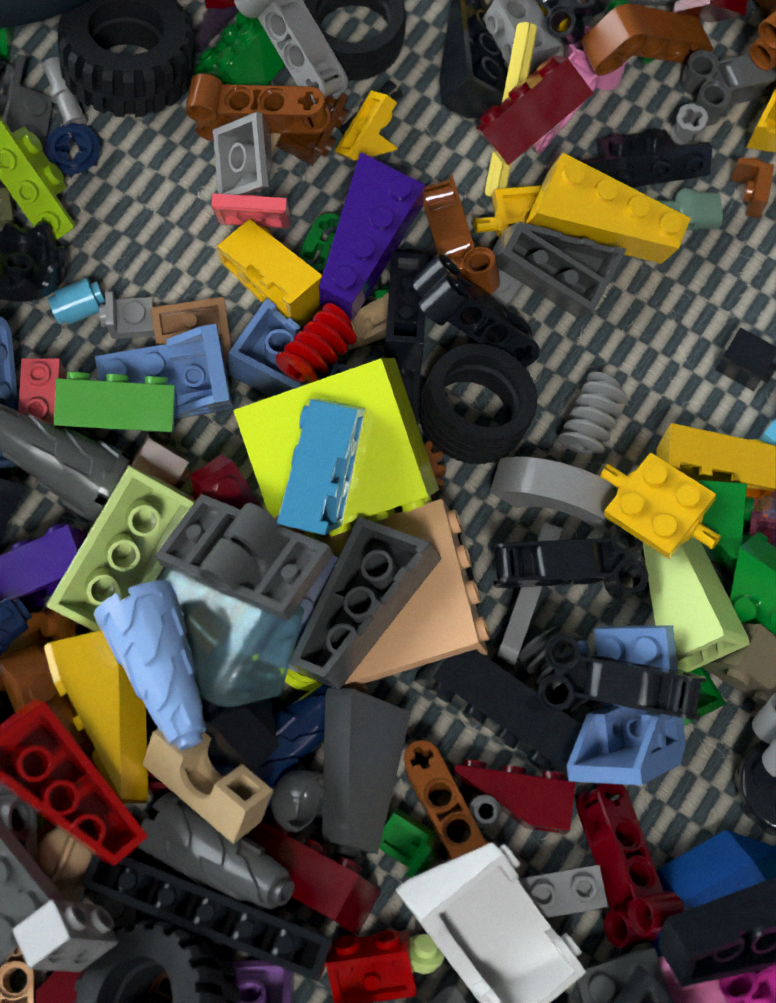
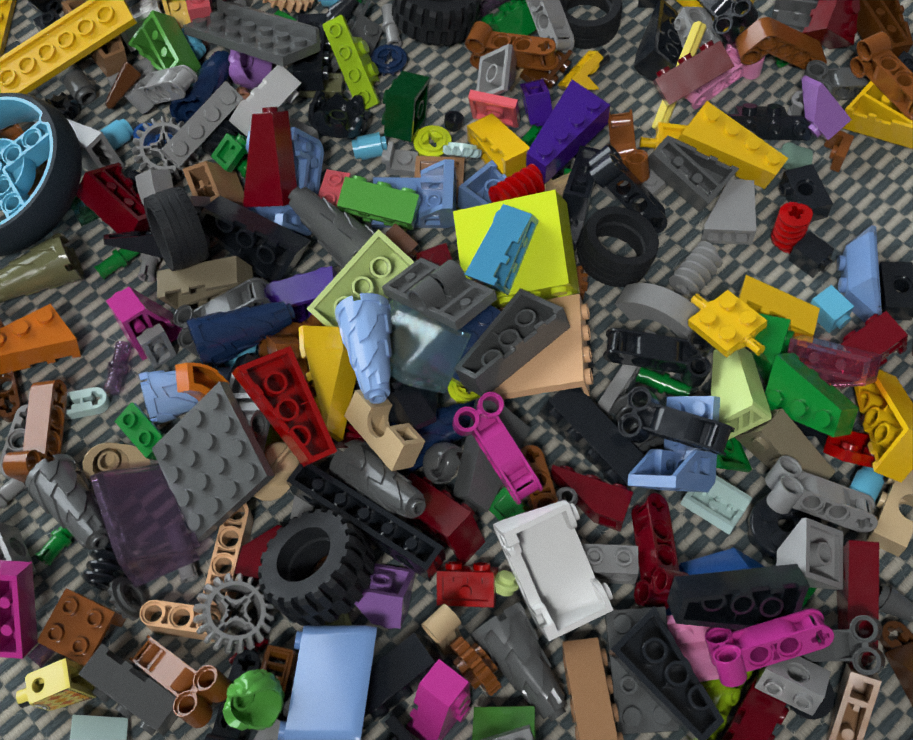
camera: 20 degrees right, 10 degrees down
light grey brick [12,899,119,972] -> none
none -> dark green brick [381,71,430,142]
none -> neon yellow gear [413,125,452,157]
none -> light aqua gear [442,142,482,158]
none -> black hinge [444,111,464,132]
none -> dark pink piece [452,392,543,505]
none -> dark purple brick [520,79,553,126]
none -> green pin [635,367,692,396]
none -> light aqua bracket [680,475,752,535]
none -> light grey slope [701,179,756,245]
none -> red piece [771,202,813,254]
none -> black brick [779,164,833,222]
none -> medium lavender slope [801,75,852,140]

